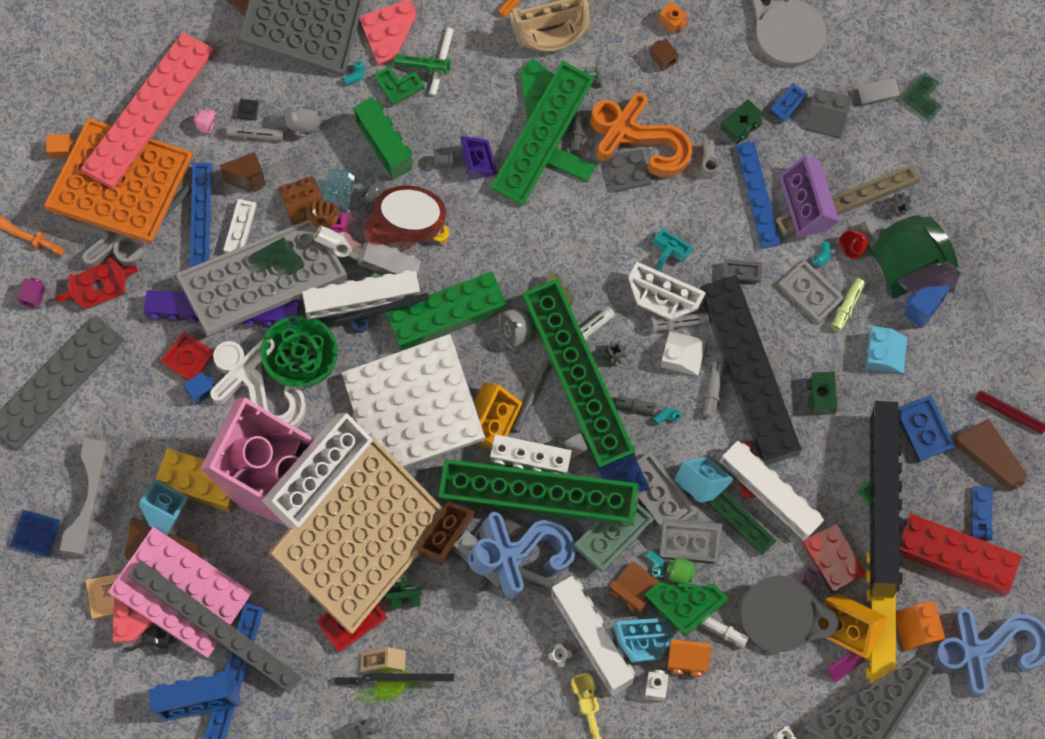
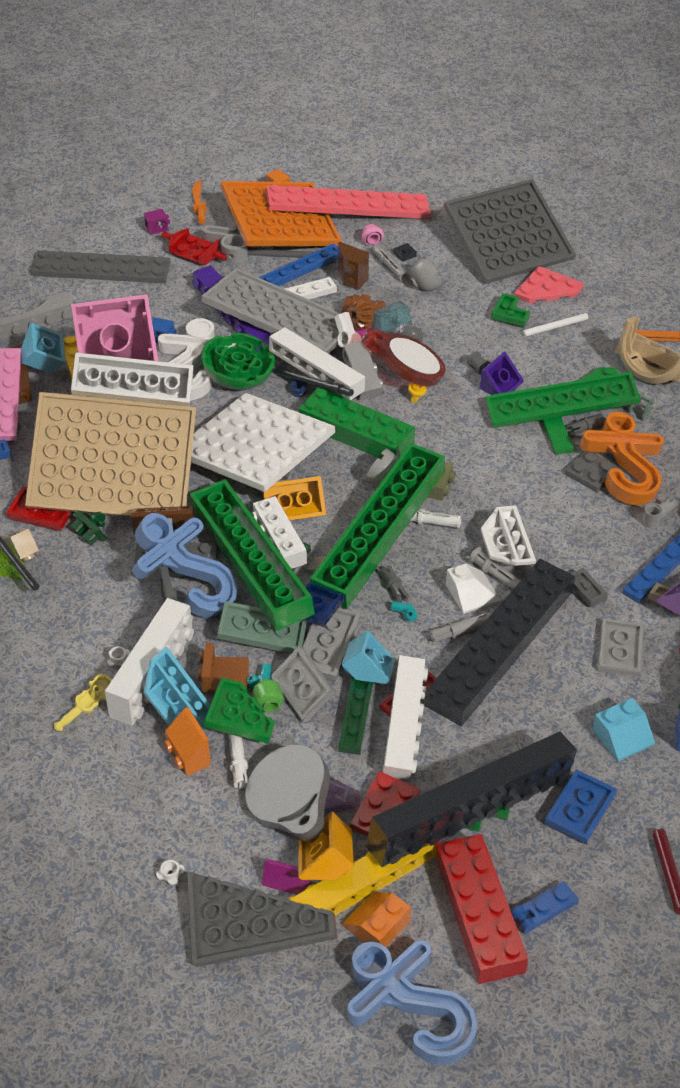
camera: 55 degrees right, 25 degrees down
red plate [161,331,214,381] -> none
clear green plate [251,237,305,276] -> none
teal arm [343,61,366,86] -> none
green brick [353,96,413,180] -> none
green pin [394,54,451,75] -> none
dark grey bar [512,362,550,433] -> none
dark grey gear [604,341,627,365] -> none
white brick [644,670,669,702] -> none
teal plate [652,228,694,271] -> none
dark green brick [807,372,837,415] -> none
teal arm [812,241,831,267] -> none
yellowish green pin [831,278,866,332] -> none
reddish brown slope [954,418,1028,490] -> none

